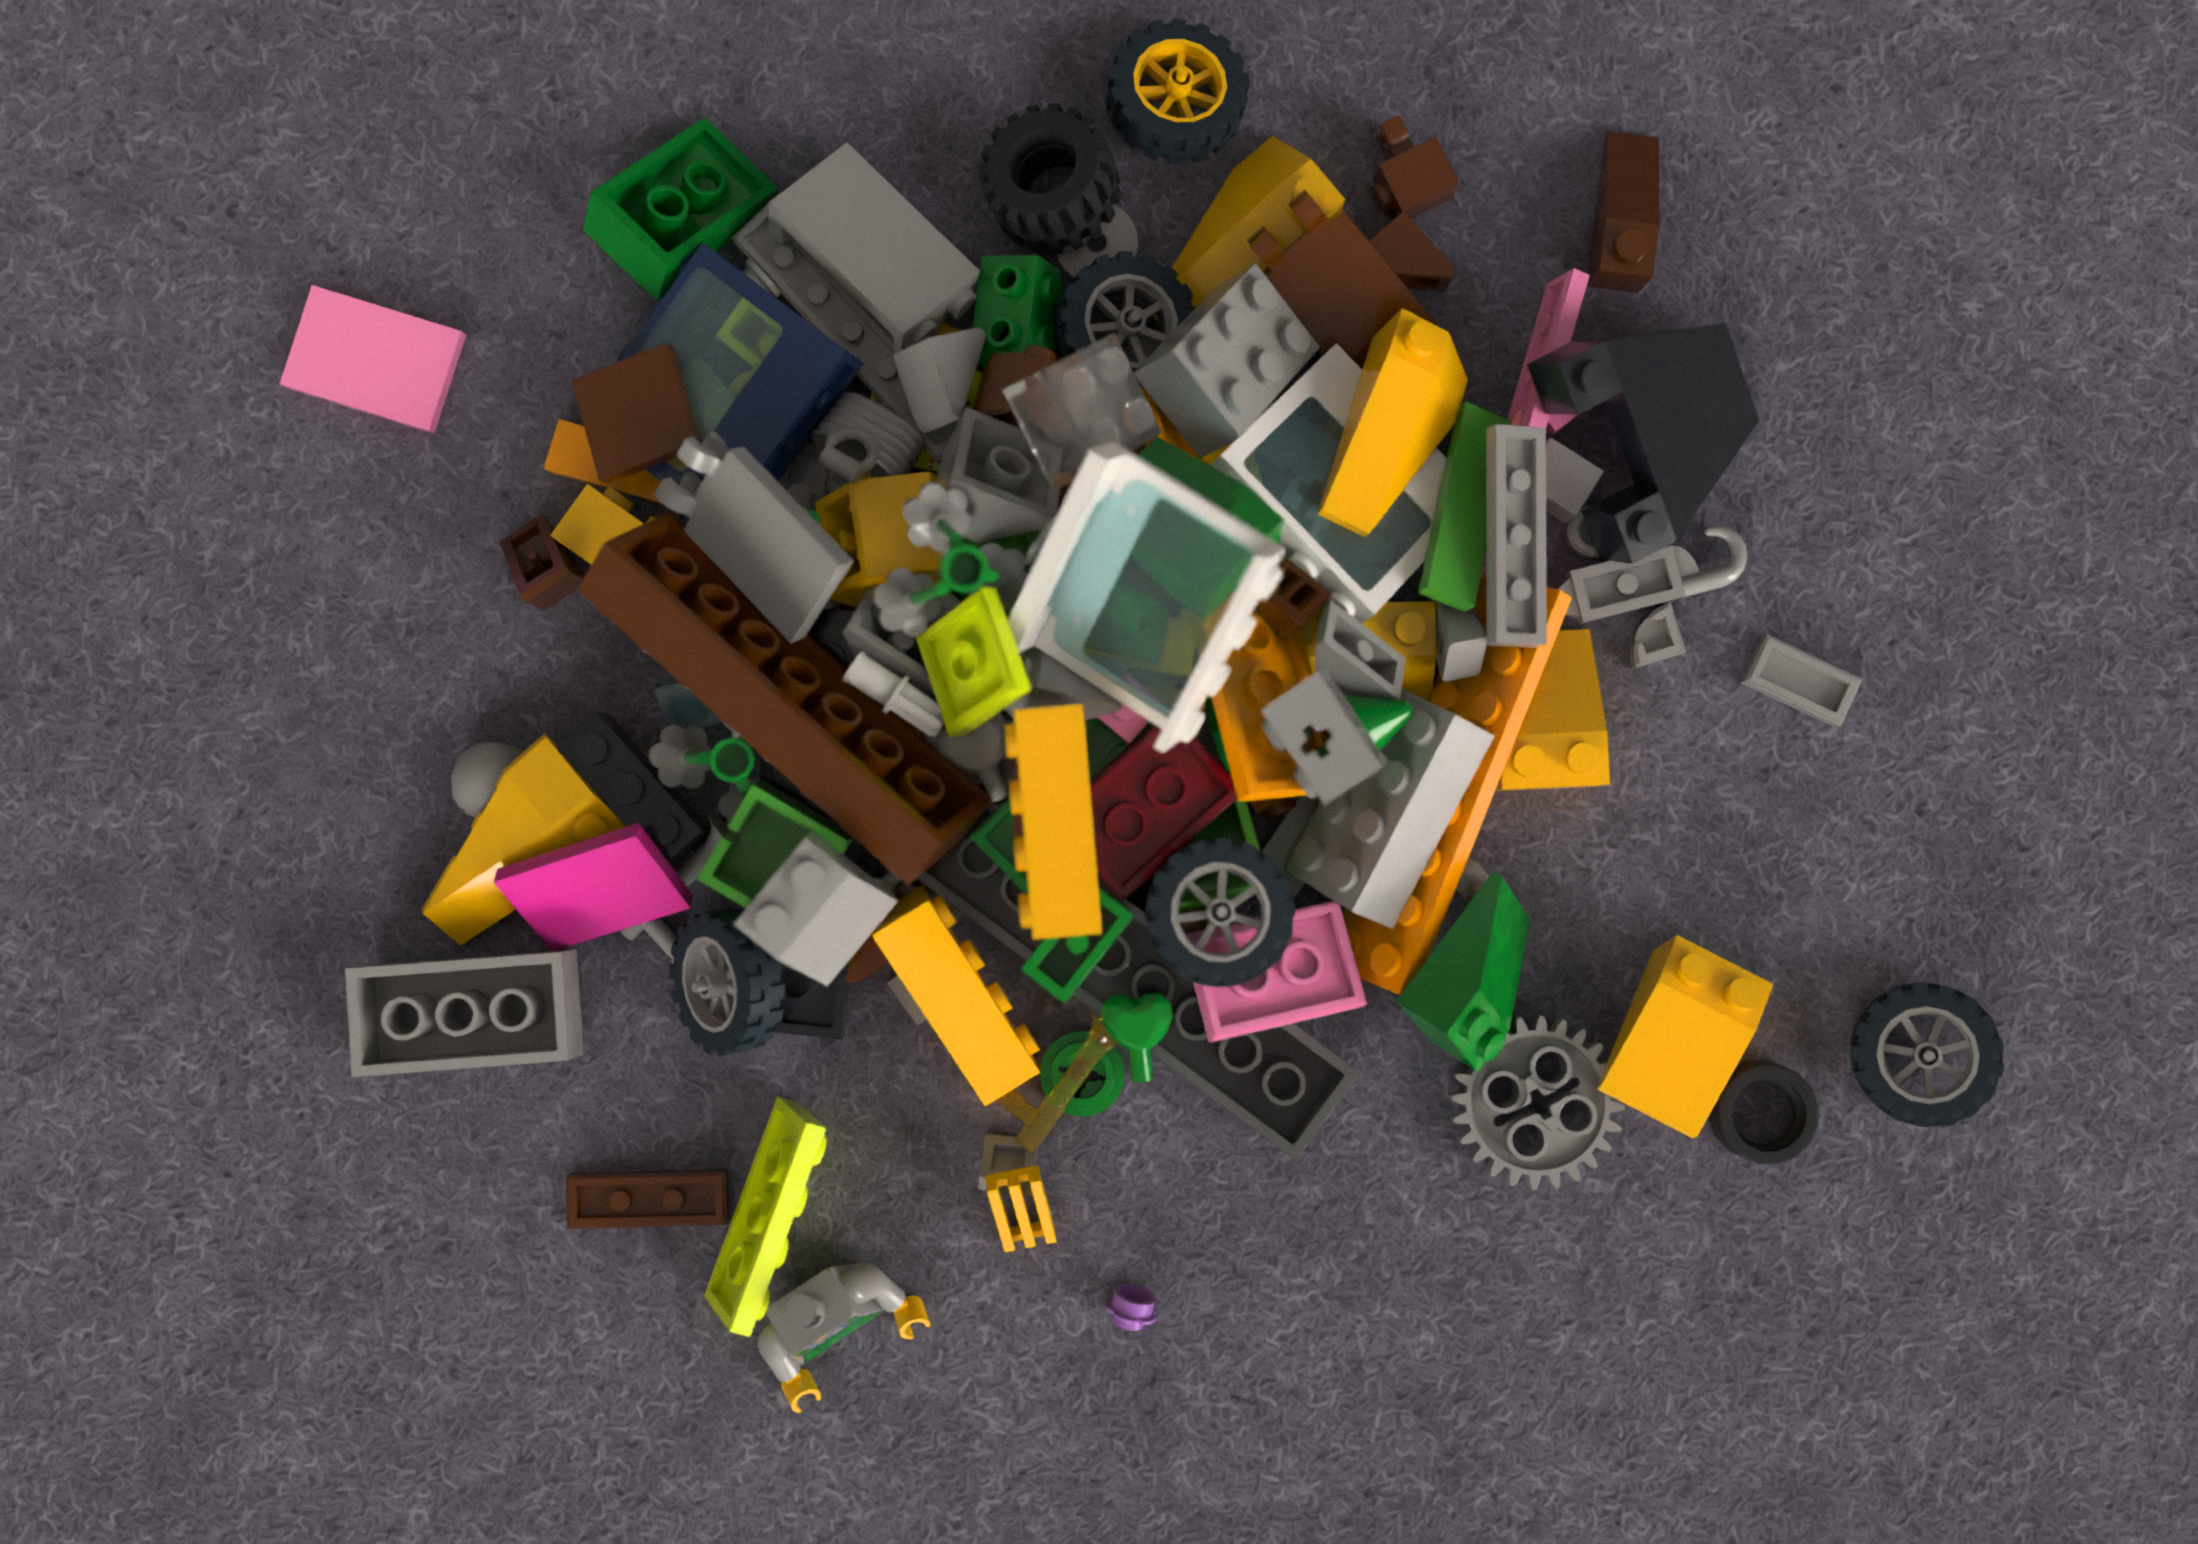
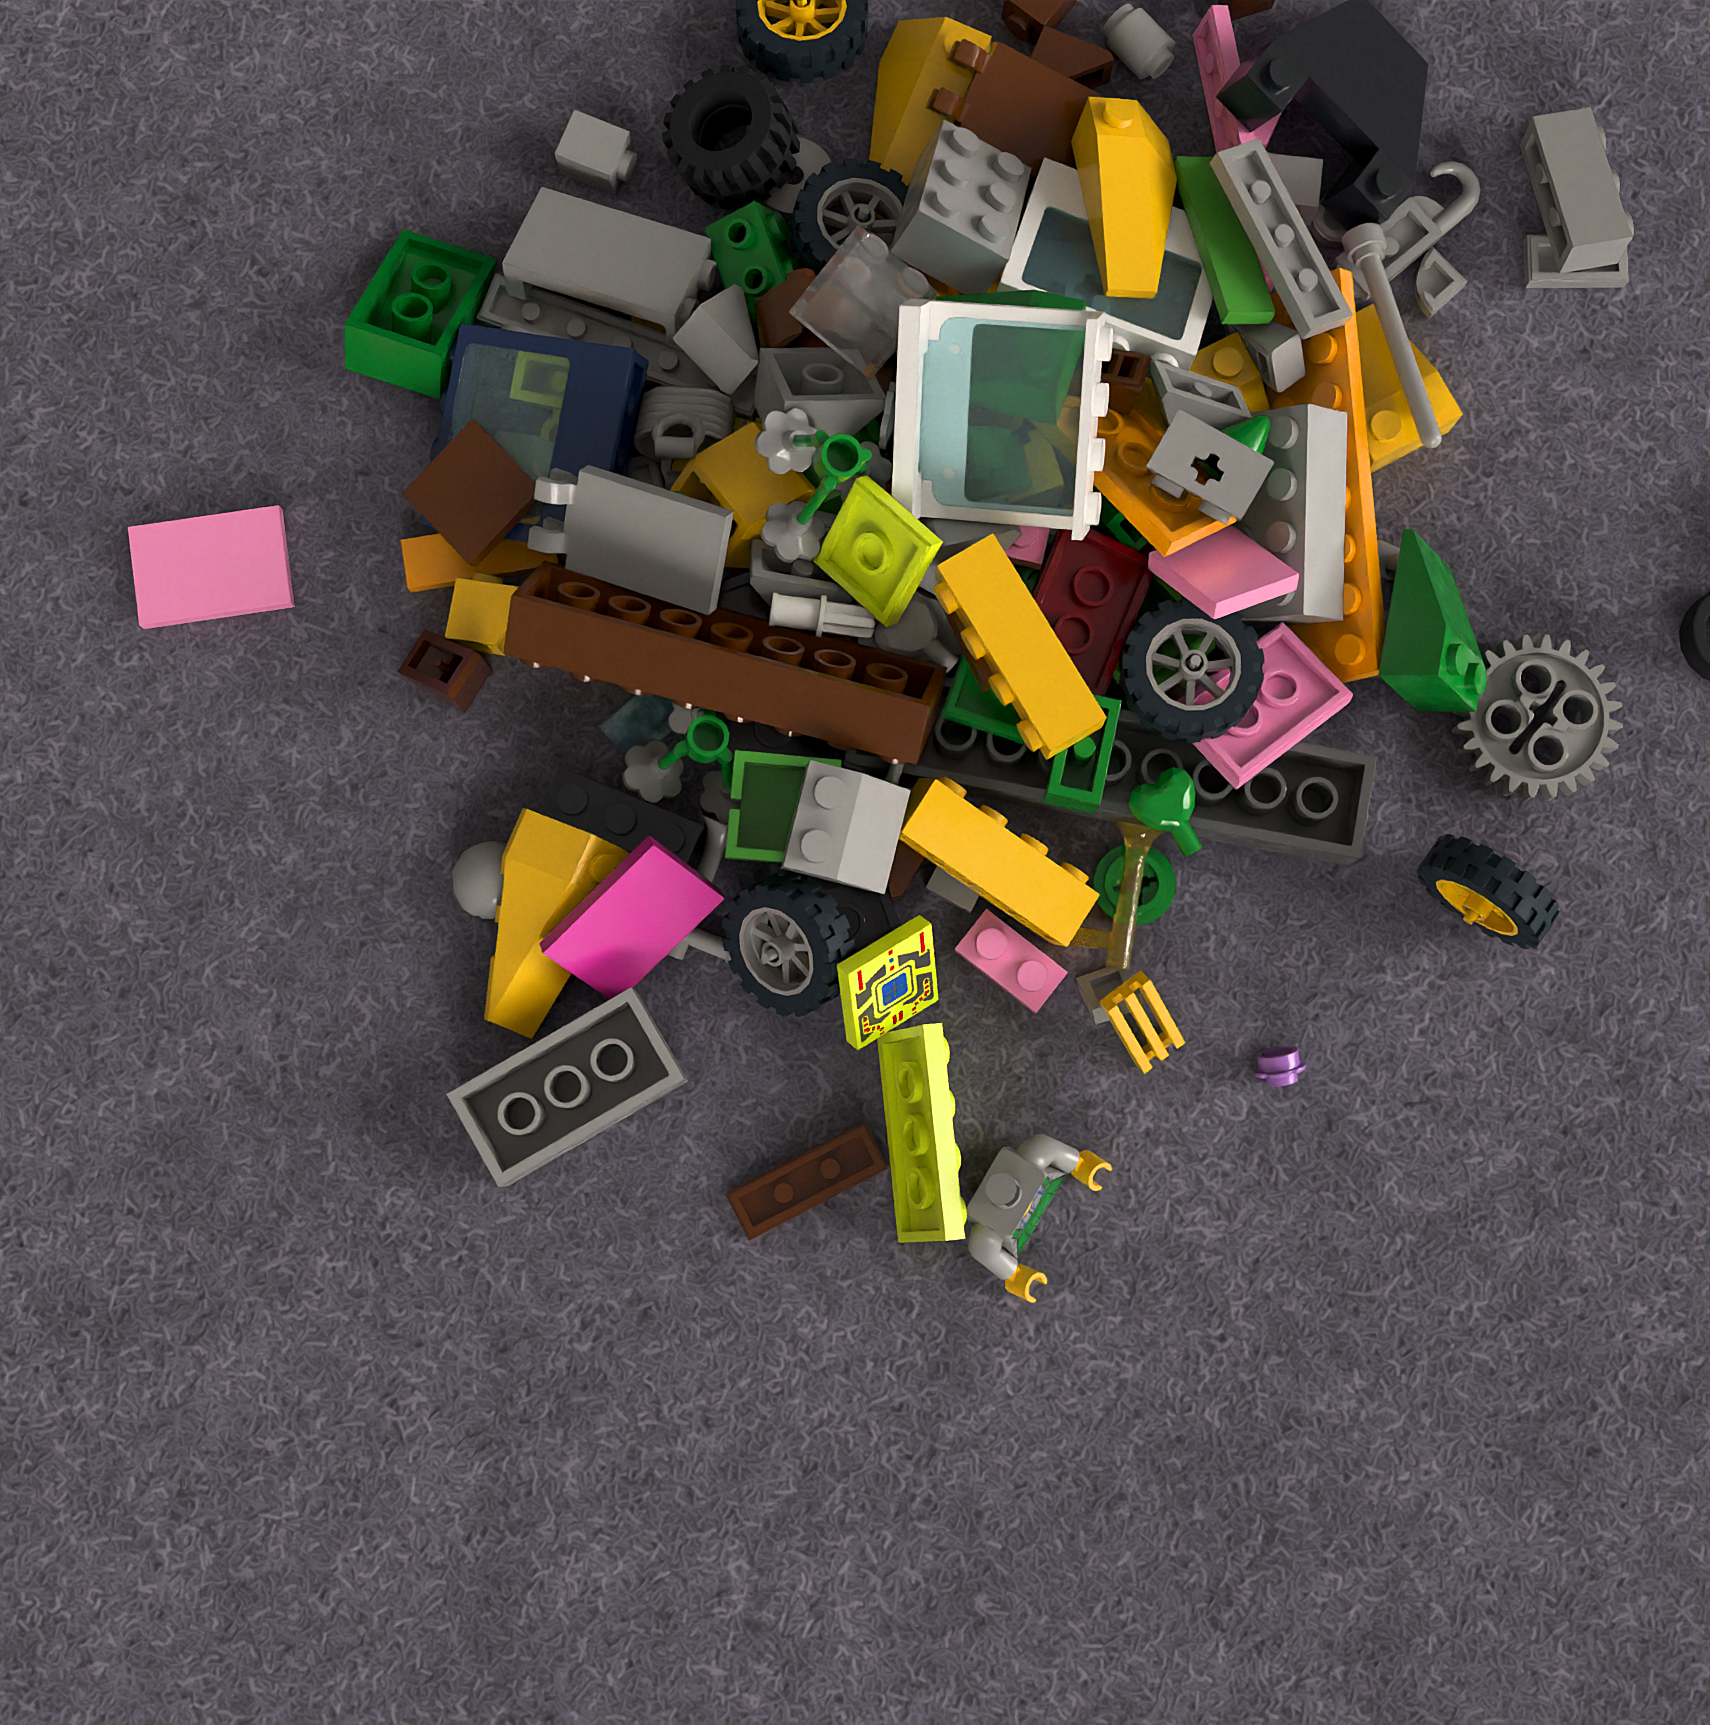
camera: 30 degrees left, 5 degrees down
yellow slope [1597,935,1774,1139] -> none
none -> light grey brick [554,109,637,195]
none -> neon yellow tile [837,915,939,1050]
none -> bright pink plate [954,908,1068,1014]
none -> light grey brick [1102,3,1175,80]
none -> bright pink tile [1148,525,1299,619]
none -> light grey piece [1342,223,1442,448]
none -> black wheel [1416,834,1560,949]
none -> light grey brick [1520,107,1634,274]

